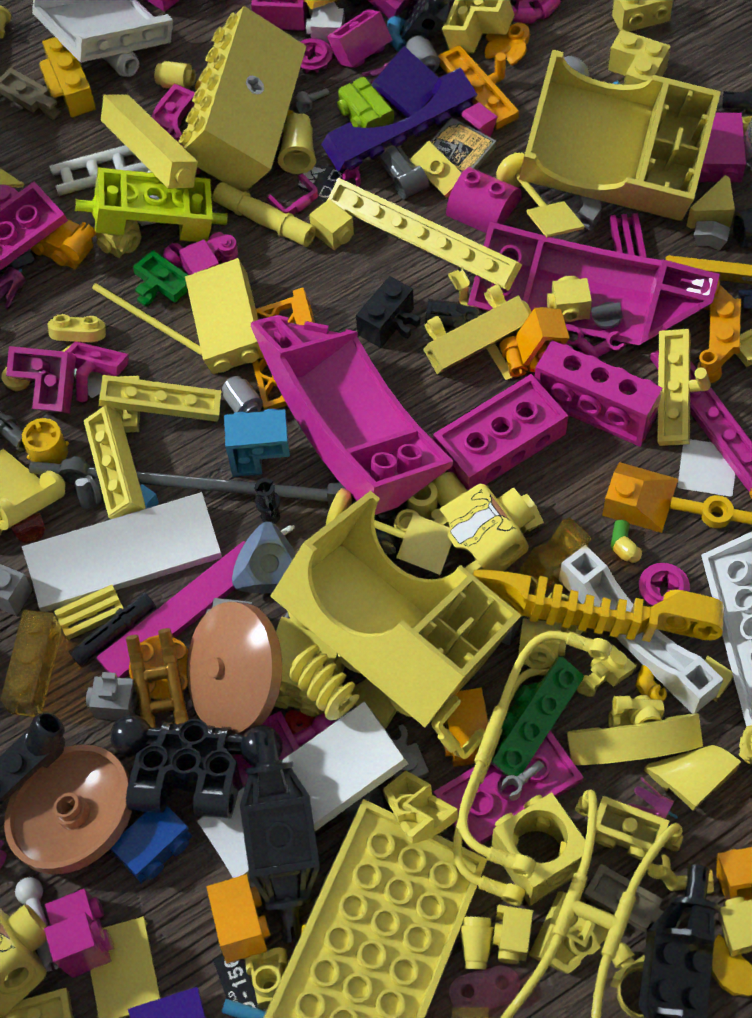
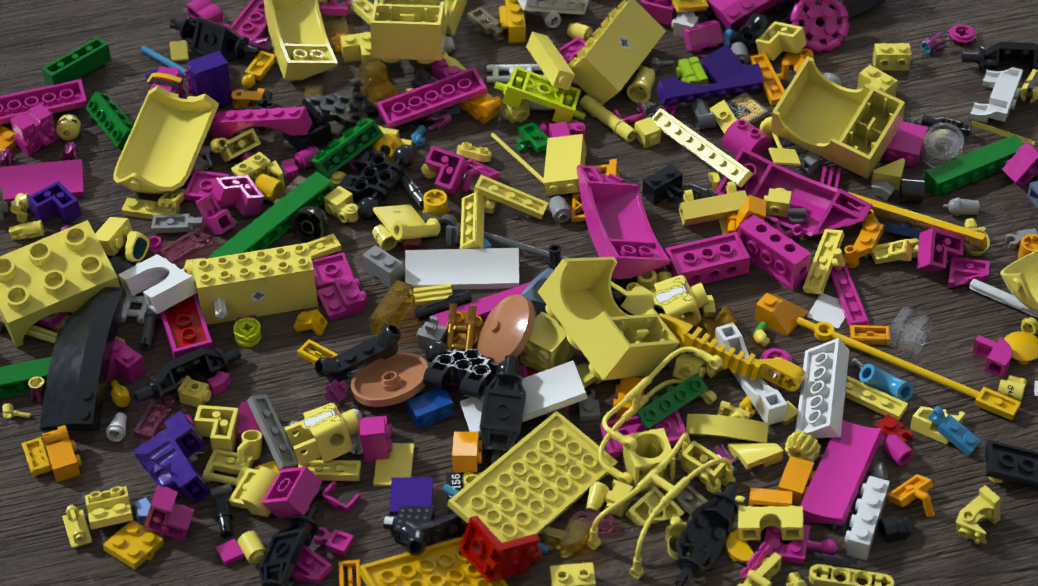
camera: 15 degrees right, 15 degrees down
dark azure brick [224,409,290,477] -> none
light yellow piece [289,644,359,721] -> none
dark pink gear [300,38,332,73] -> none
light yellow slope [383,771,458,843] -> none
light yellow piece [431,696,485,759] -> none
dark pink slope [462,102,498,137] -> none
light grey hand [501,760,545,801] -> none
light yellow plate [584,645,637,690] -> none

